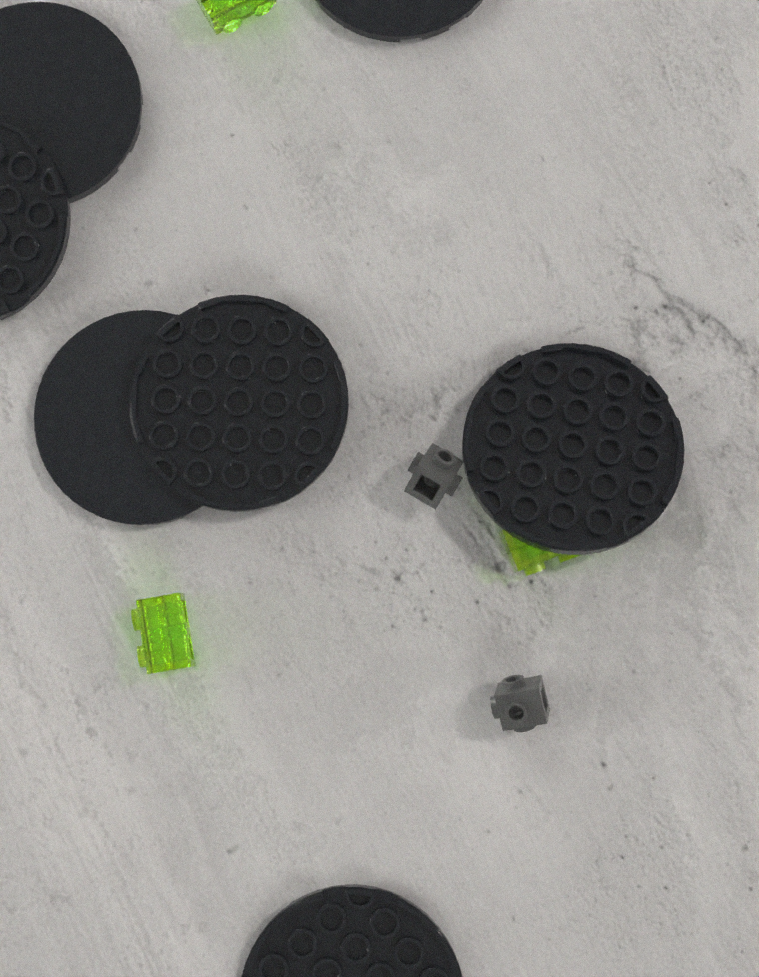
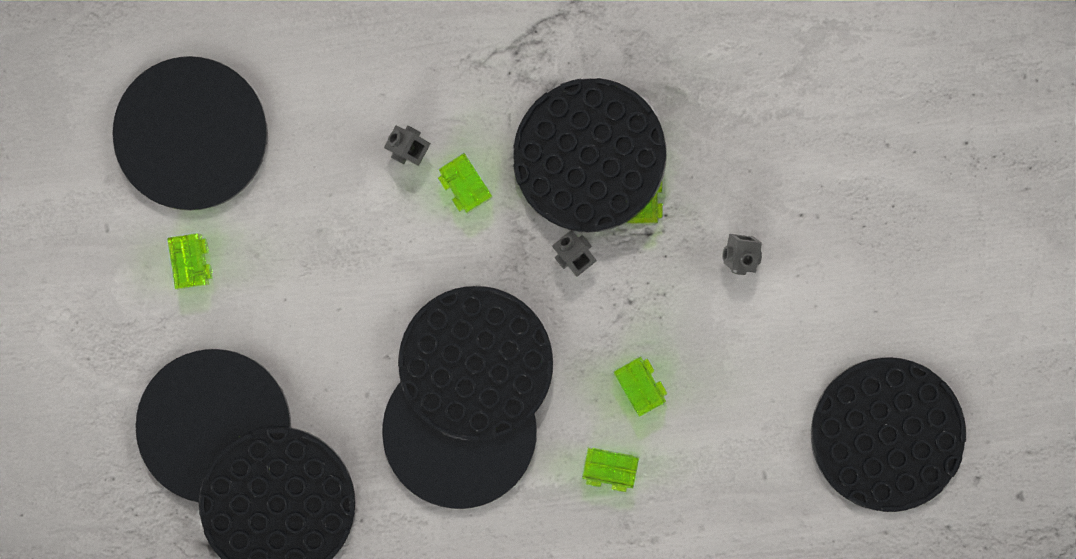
camera: 75 degrees left, 5 degrees up
none -> dark grey brick [384,125,431,166]
none -> clear neon green brick [437,153,493,214]
none -> clear neon green brick [613,356,667,417]

